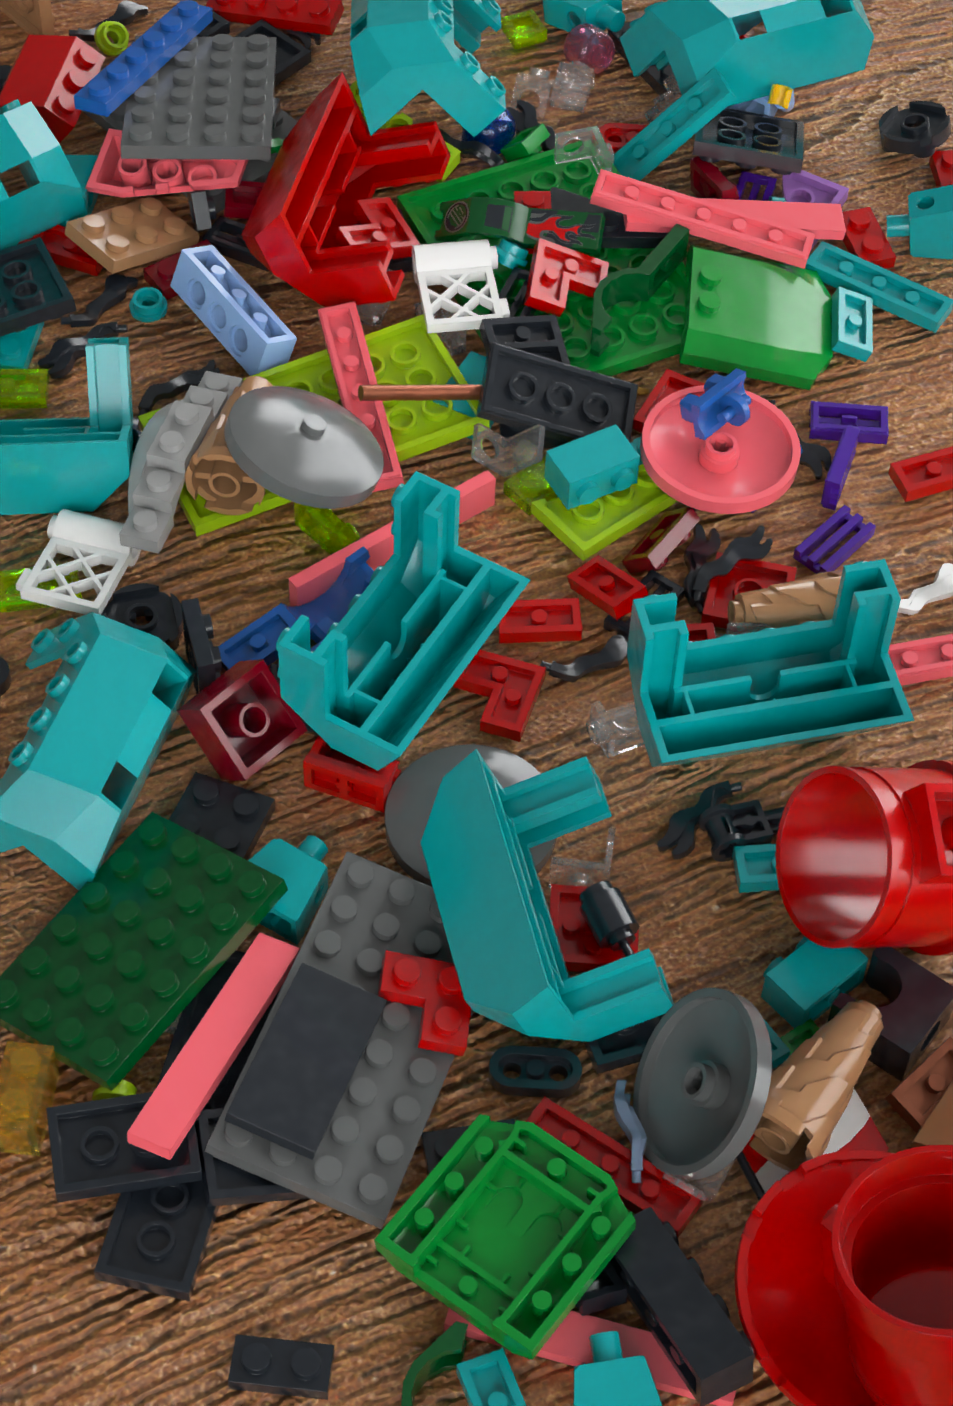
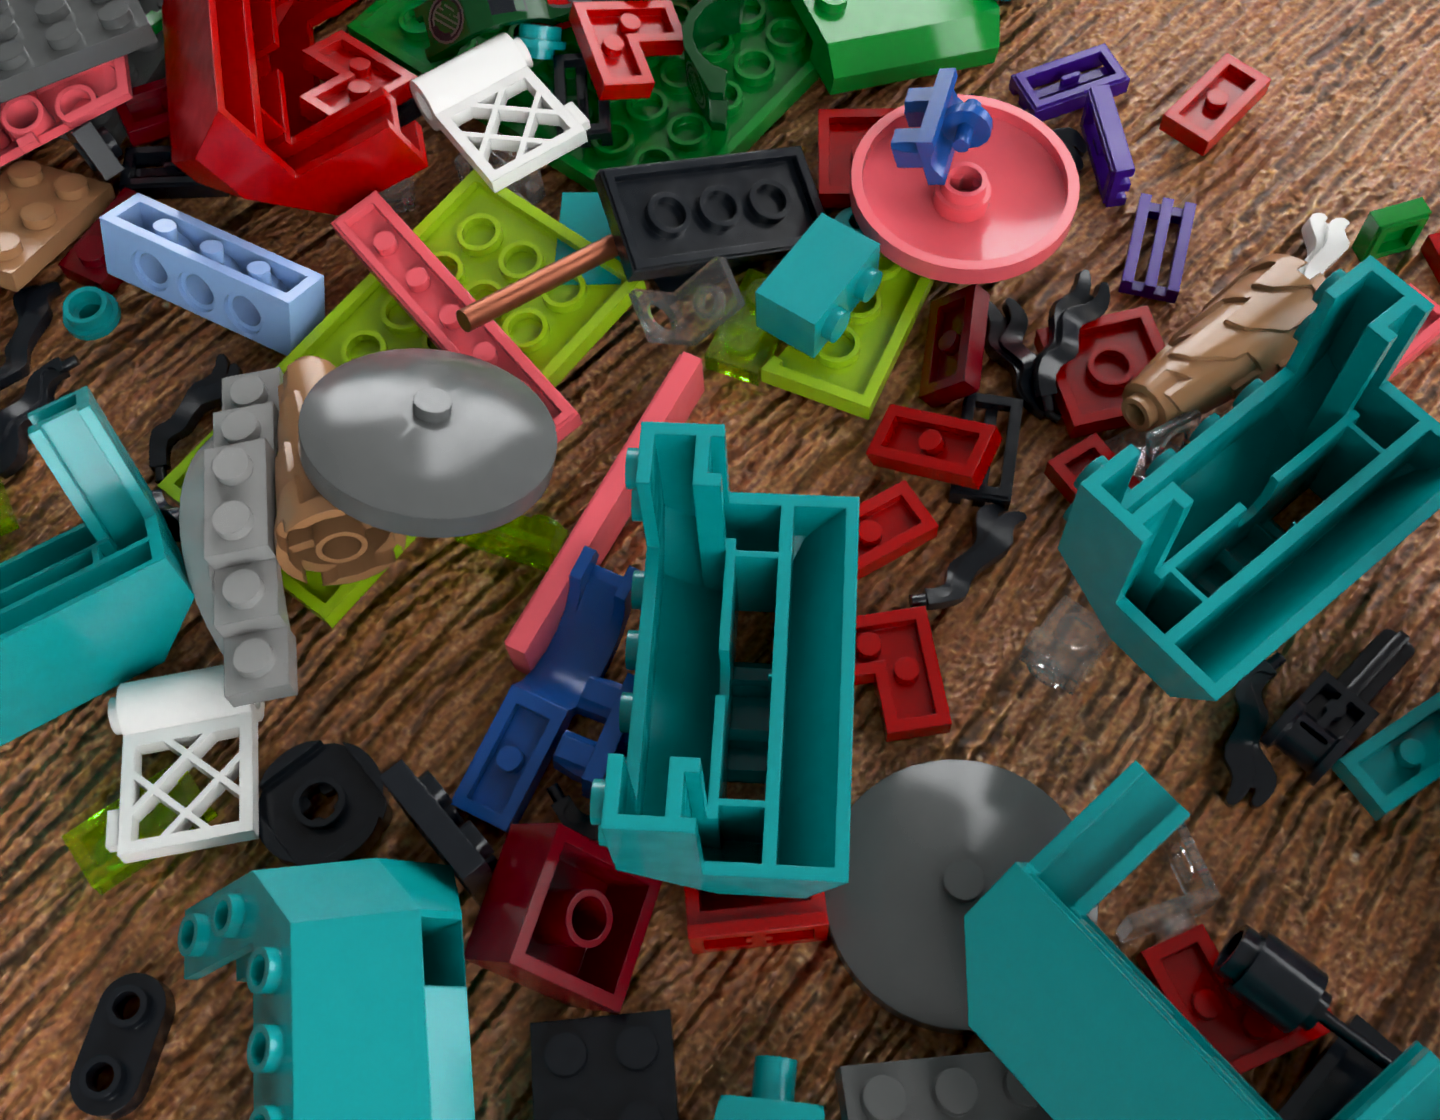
camera: 20 degrees left, 10 degrees up
black wing [479,315,570,365] -> none

